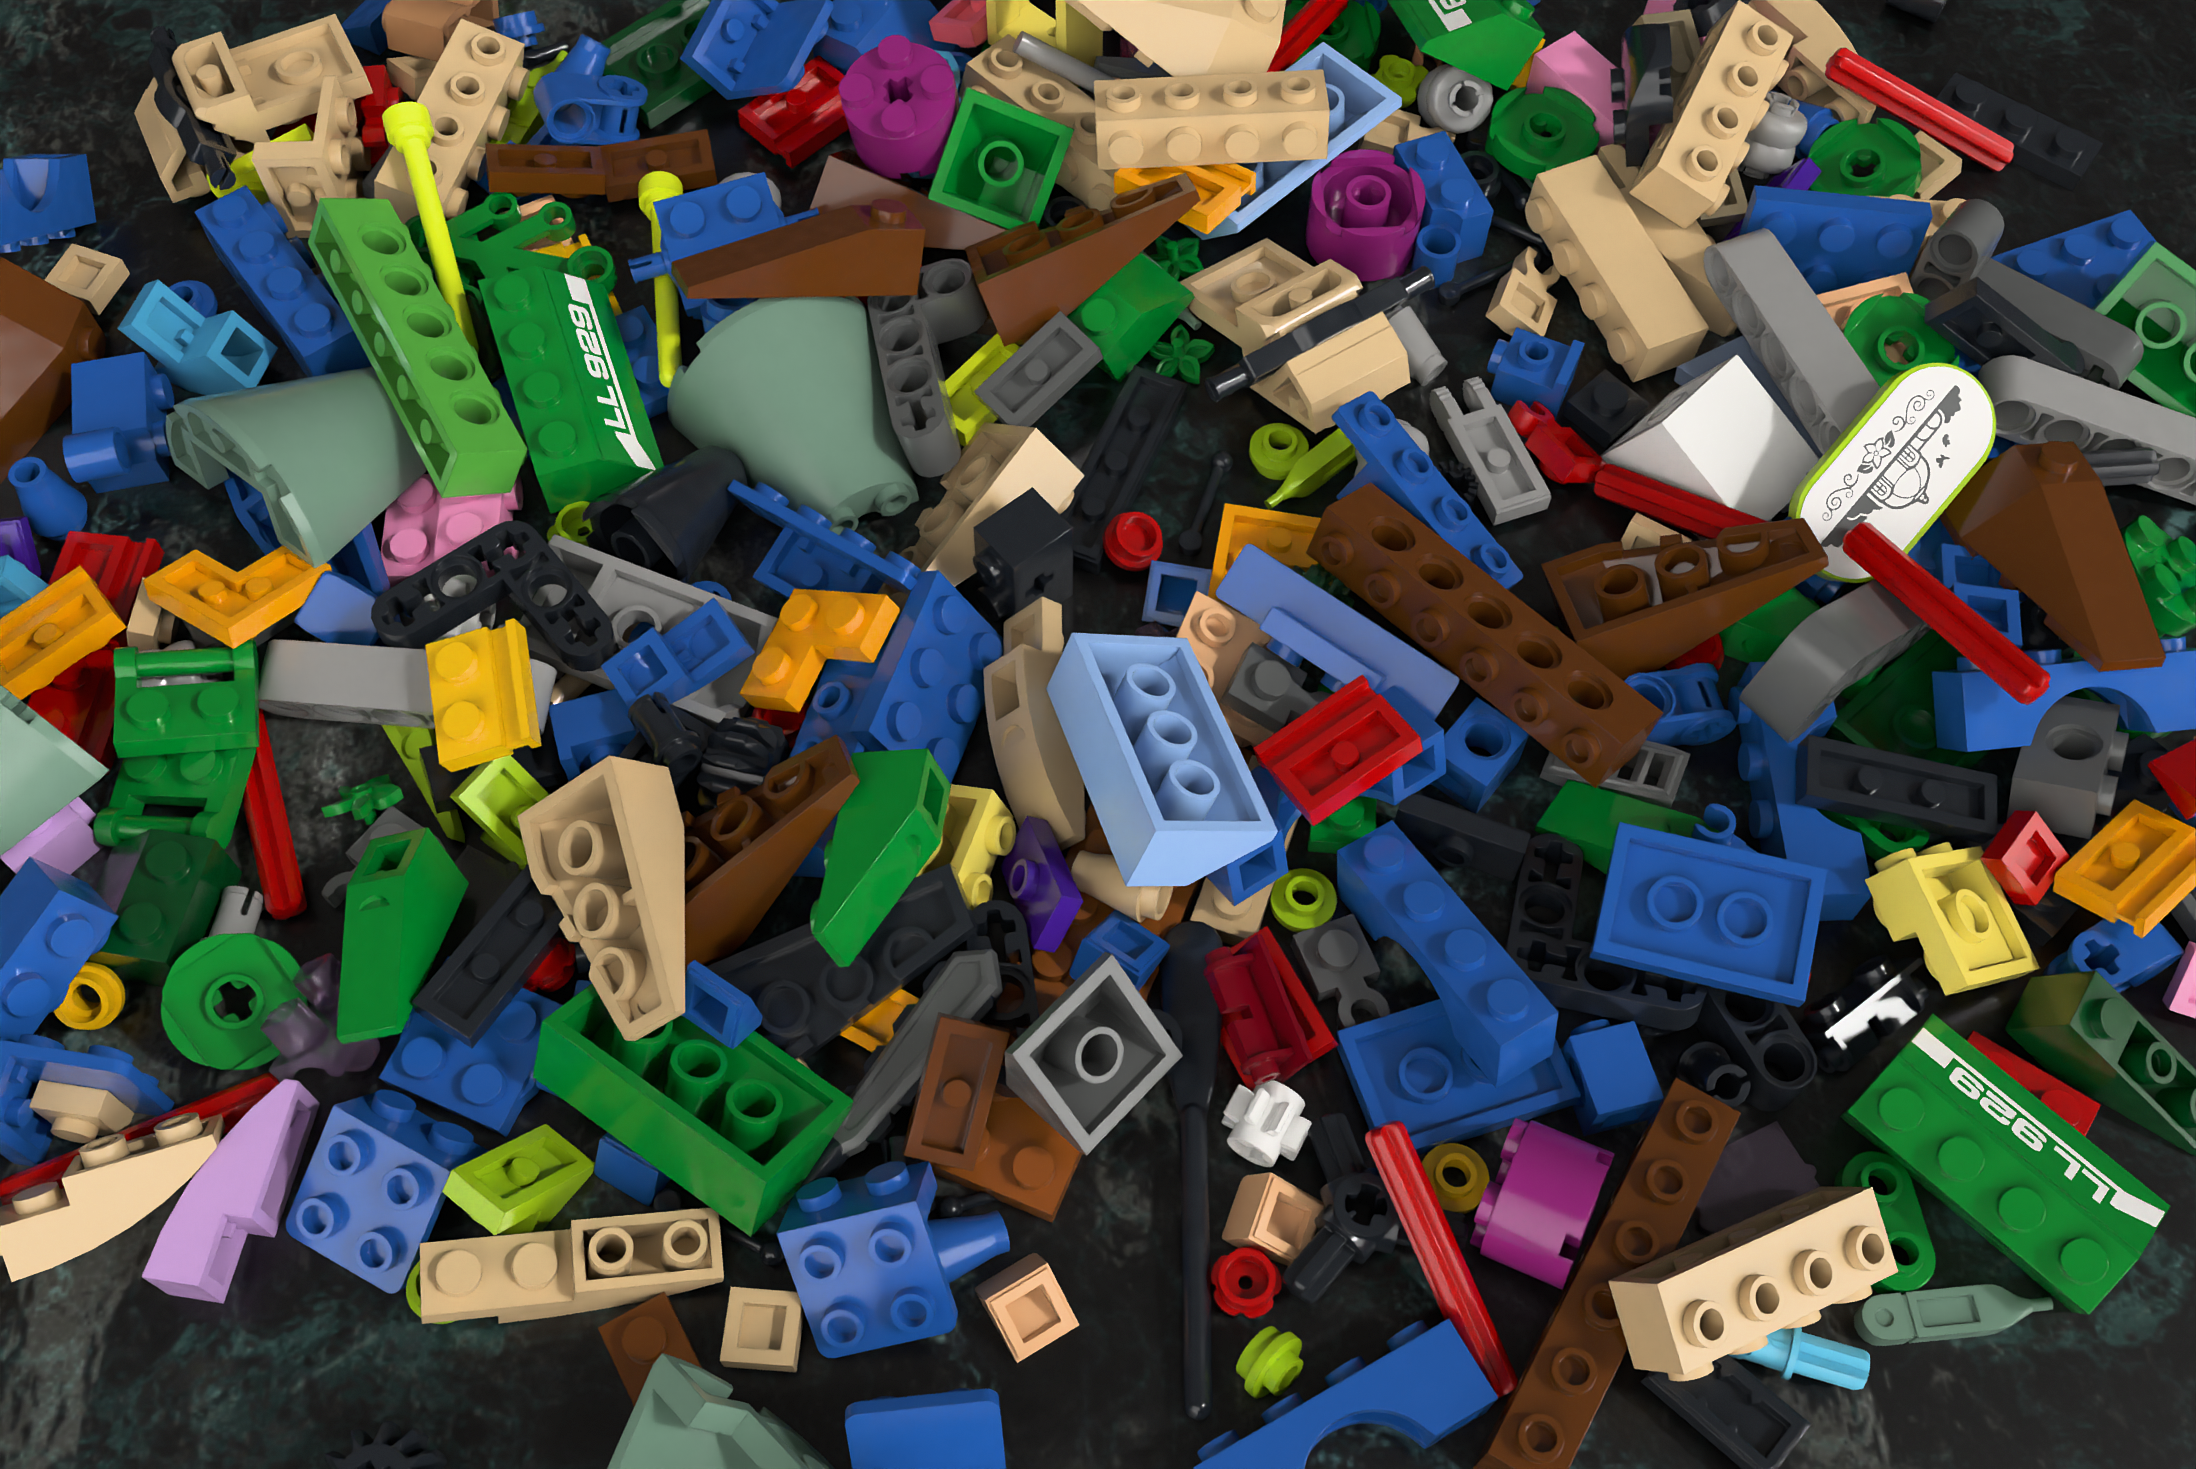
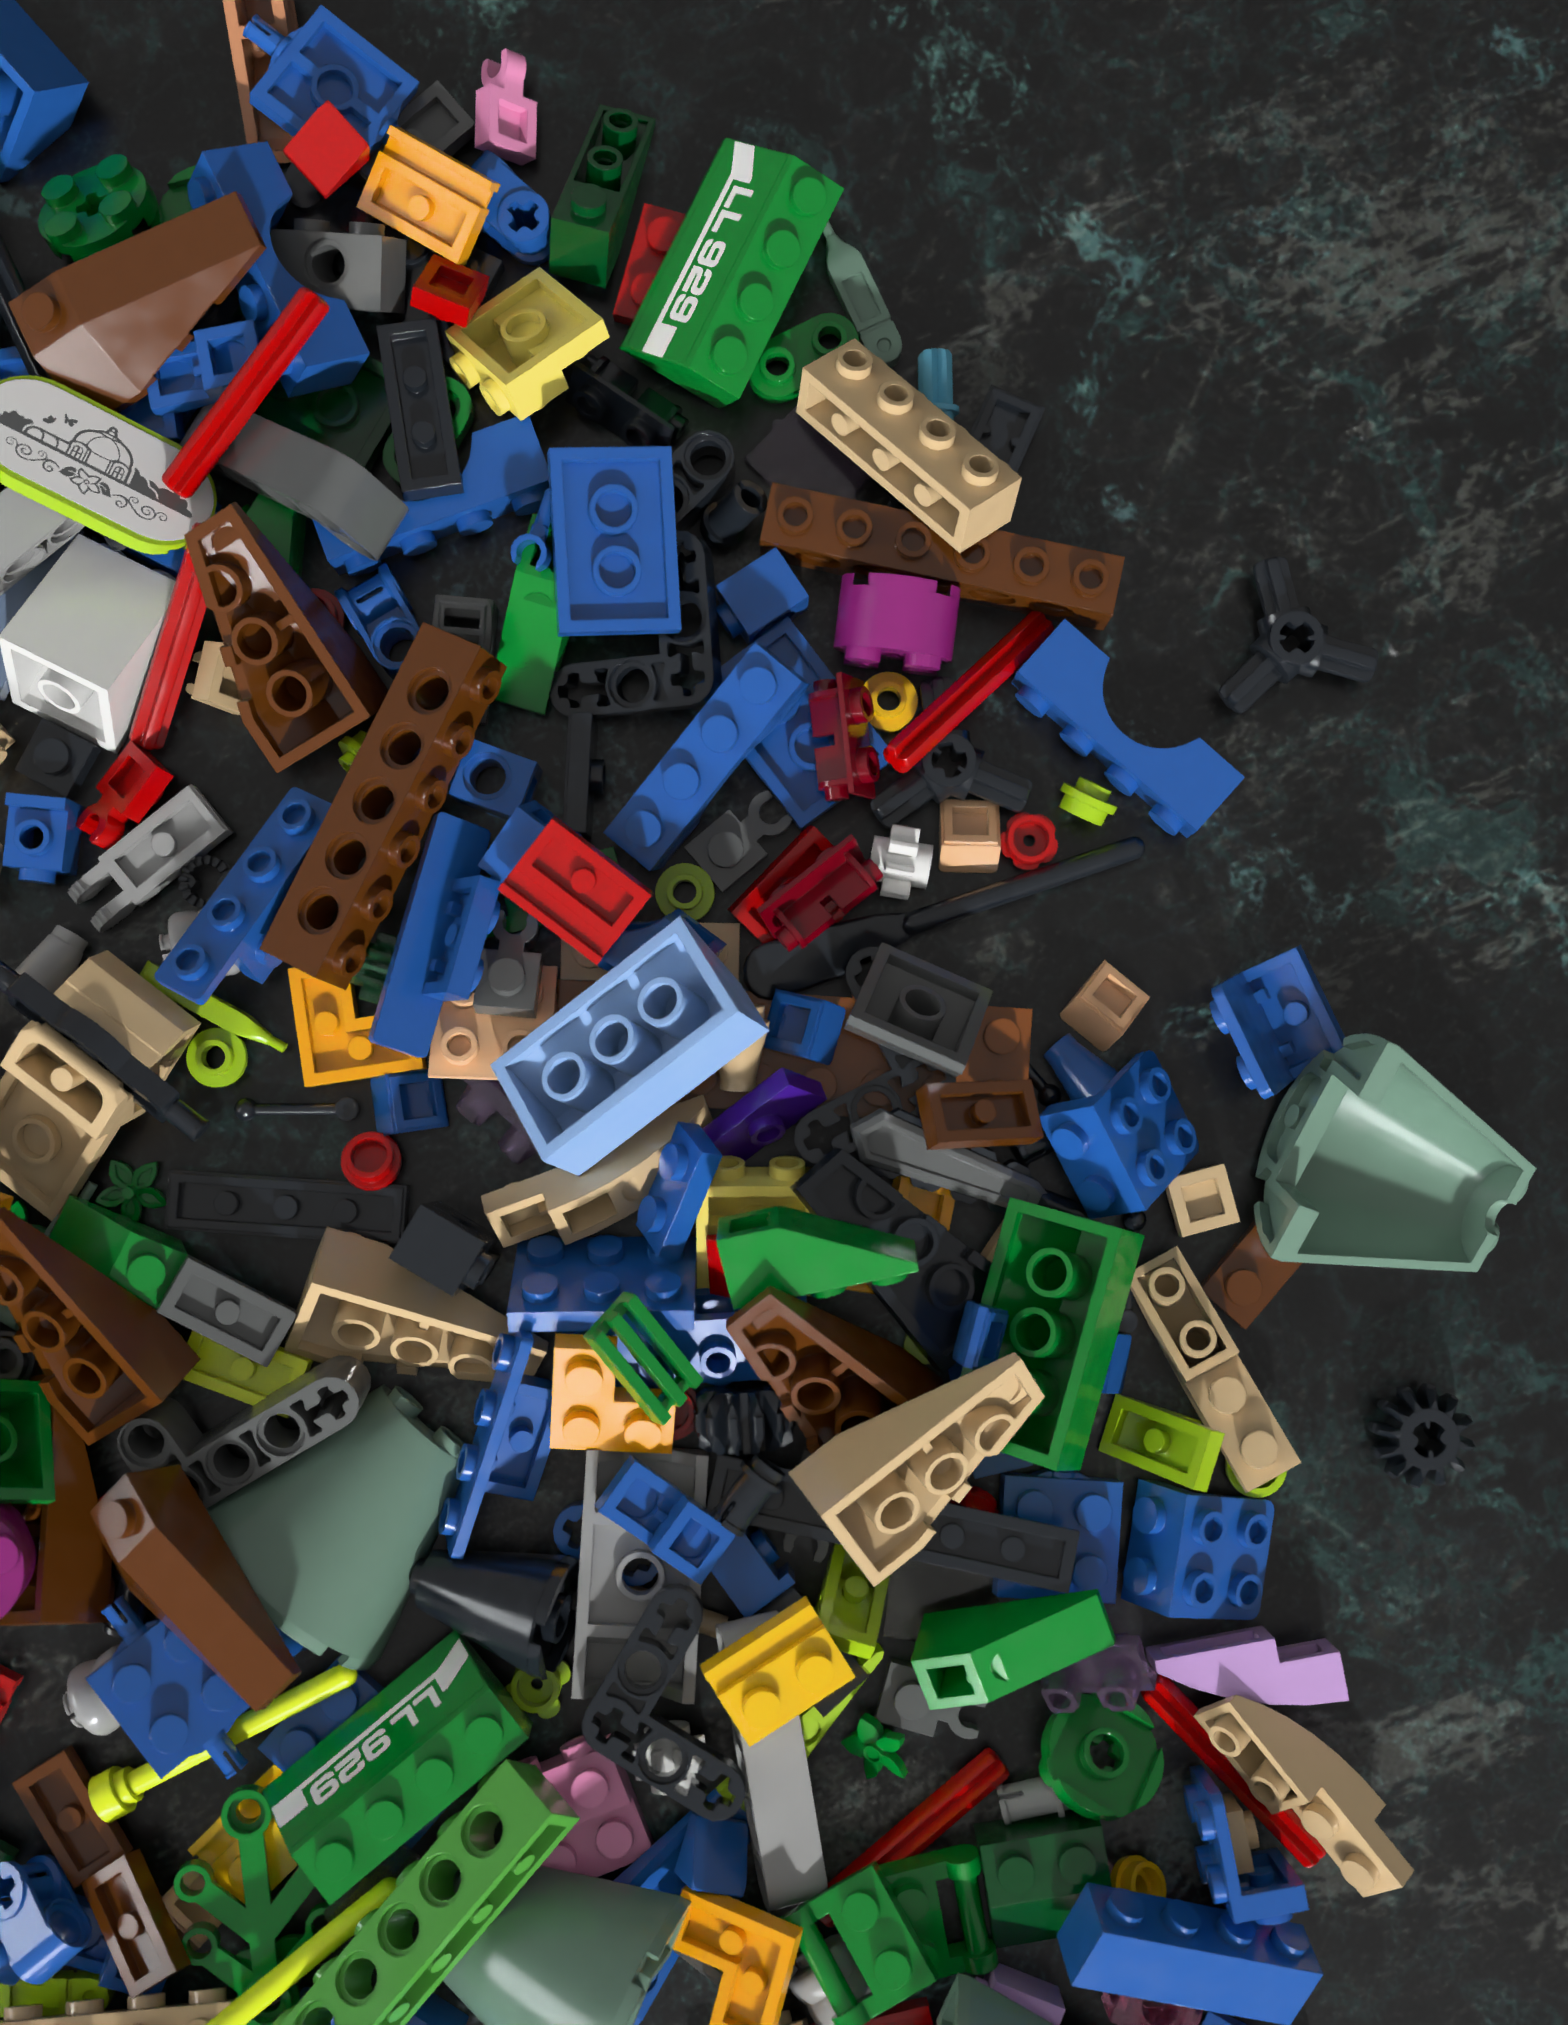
camera: 110 degrees left, 25 degrees up
none -> green tile [583,1291,704,1426]
none -> blue plate [636,1121,723,1259]
none -> dark red hinge [808,672,880,802]

